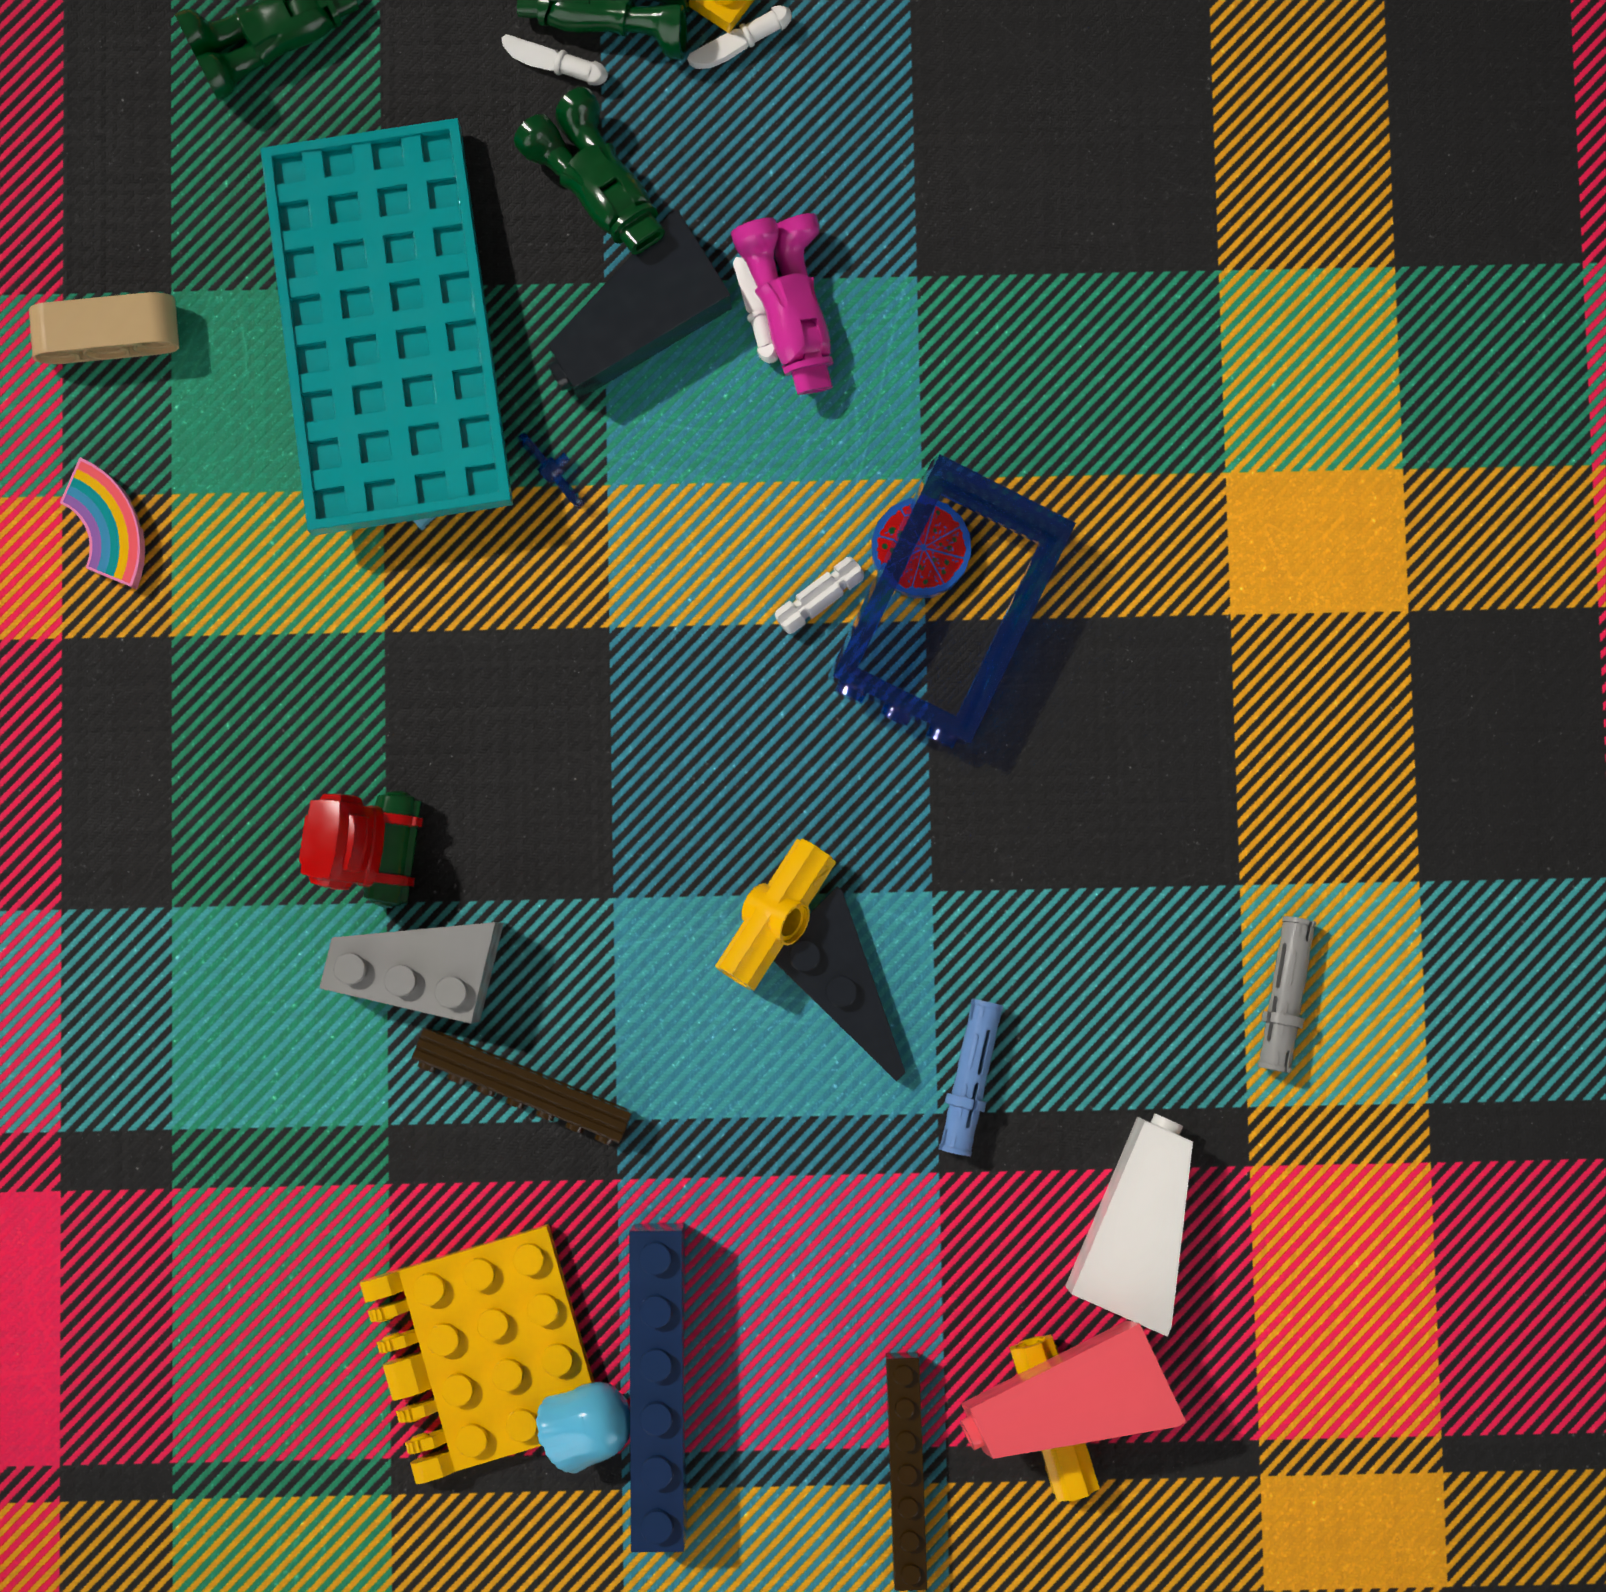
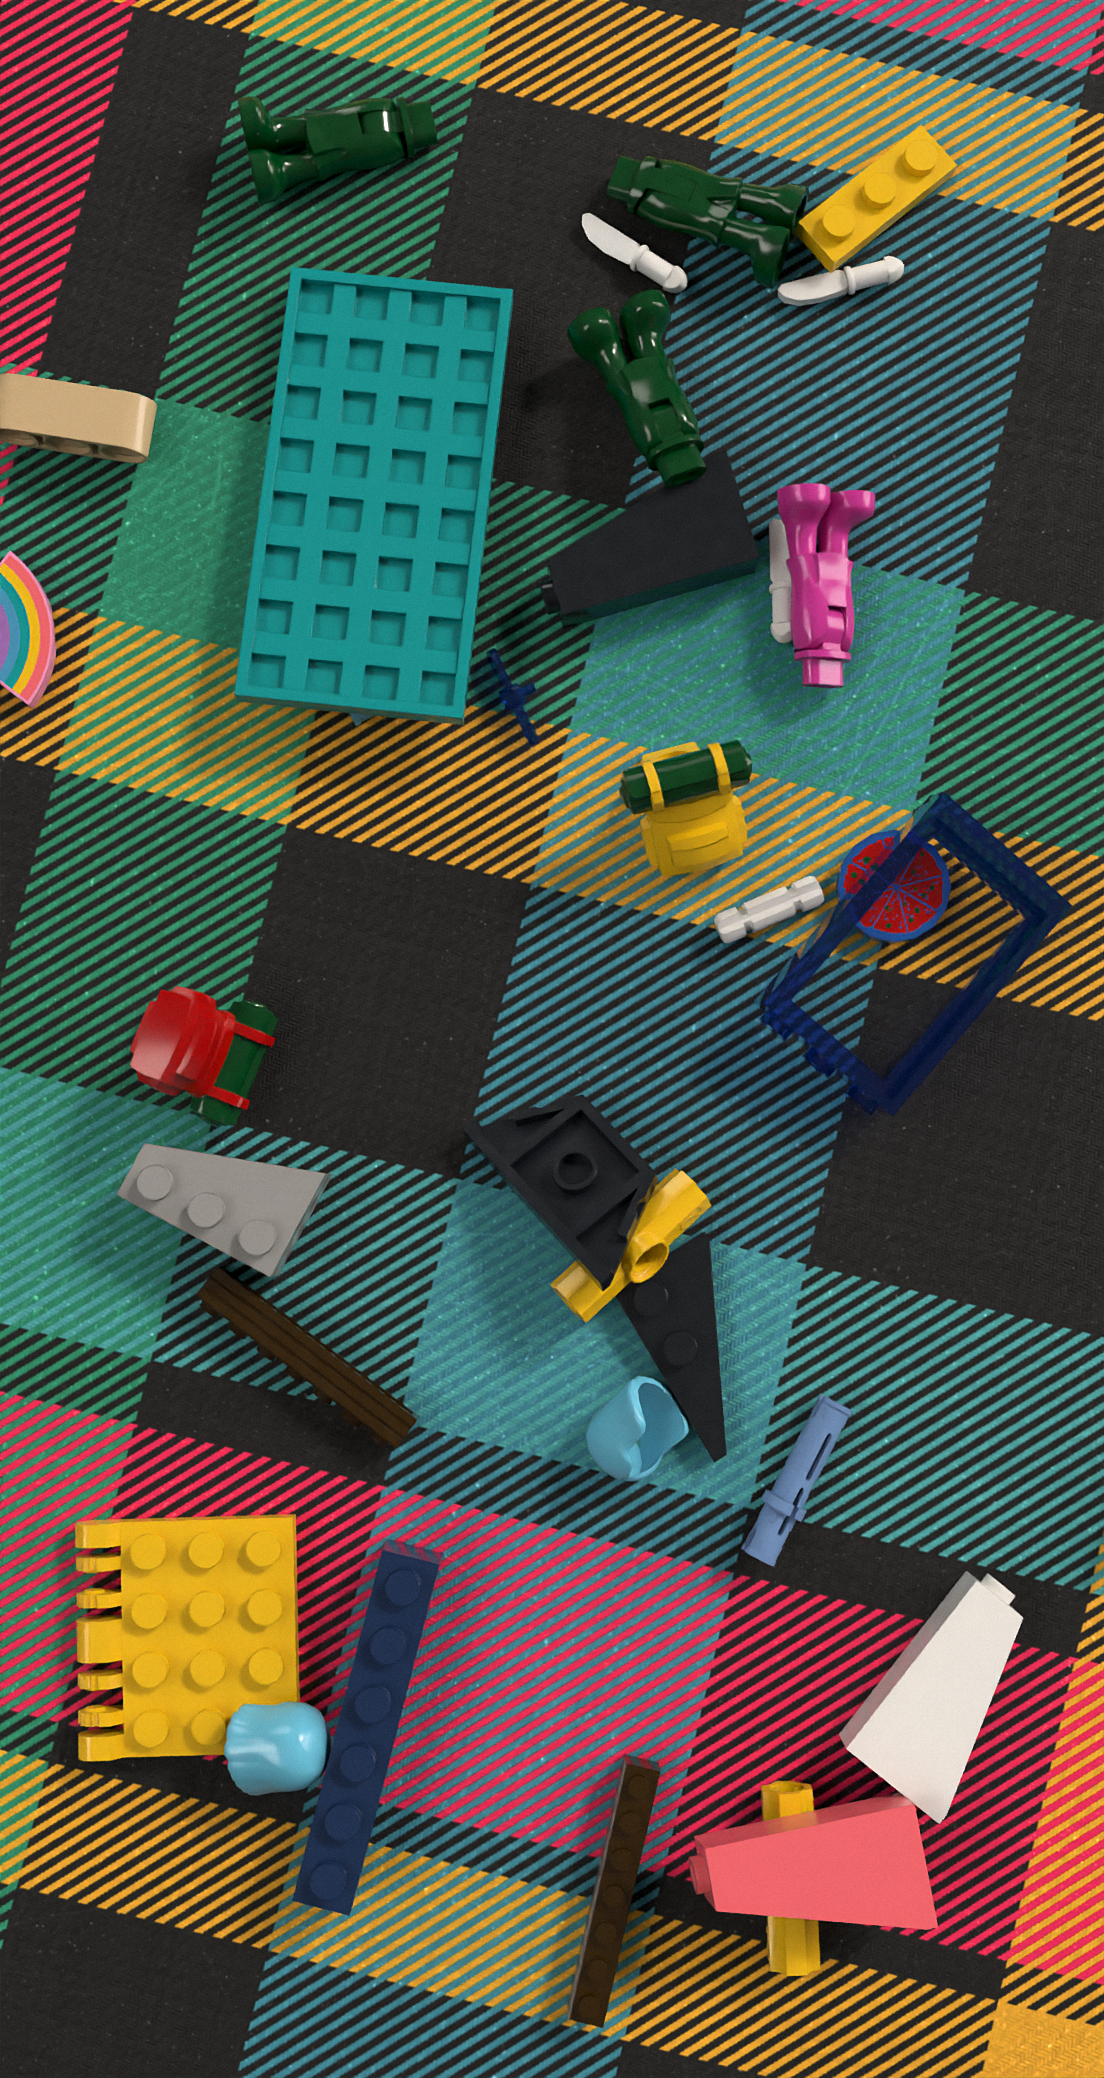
camera: 20 degrees right, 0 degrees up
none -> black wing [462,1094,658,1291]
none -> medium azure hair [586,1376,689,1481]
none -> yellow piece [619,739,752,876]

